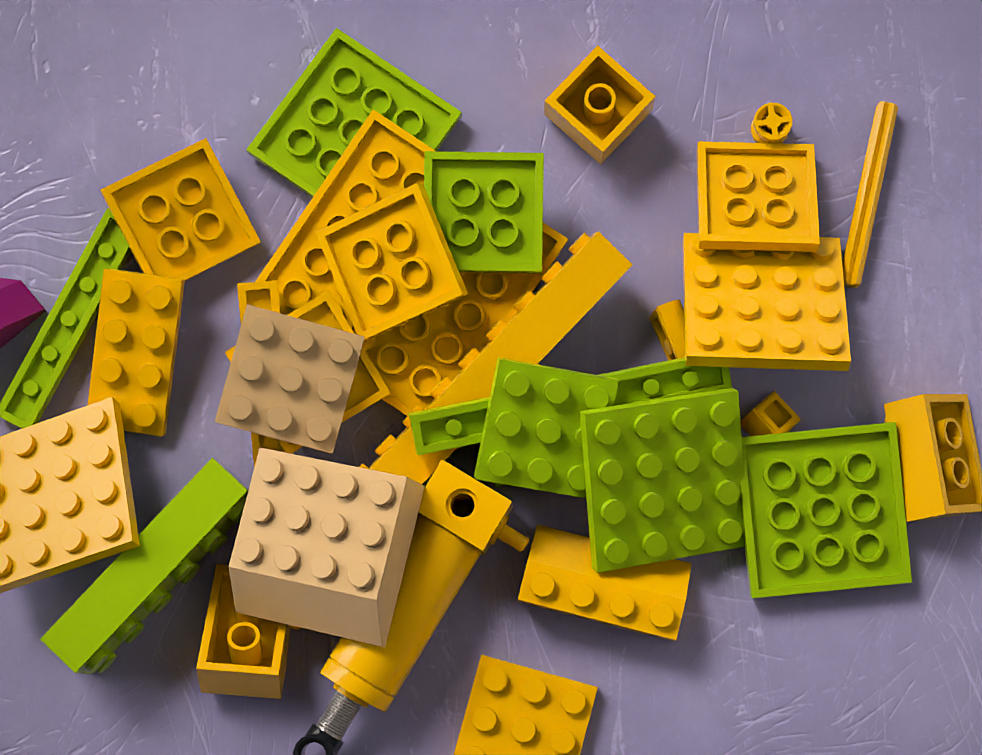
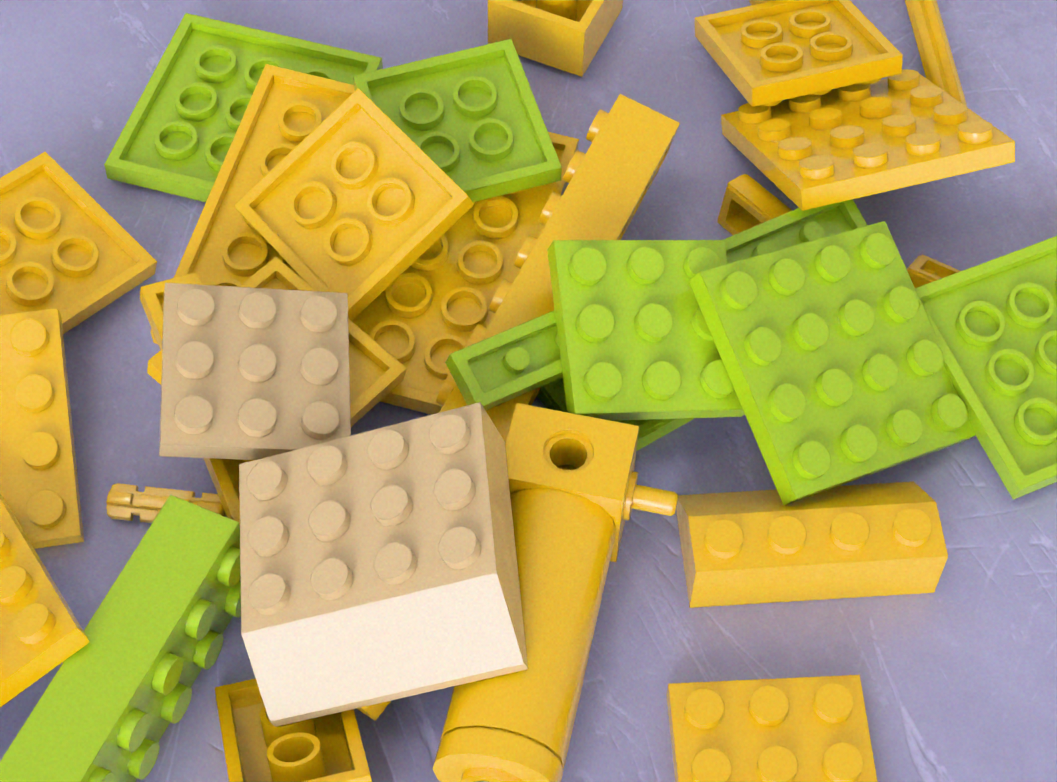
camera: 25 degrees left, 25 degrees down
none -> yellow axle [106,483,227,523]

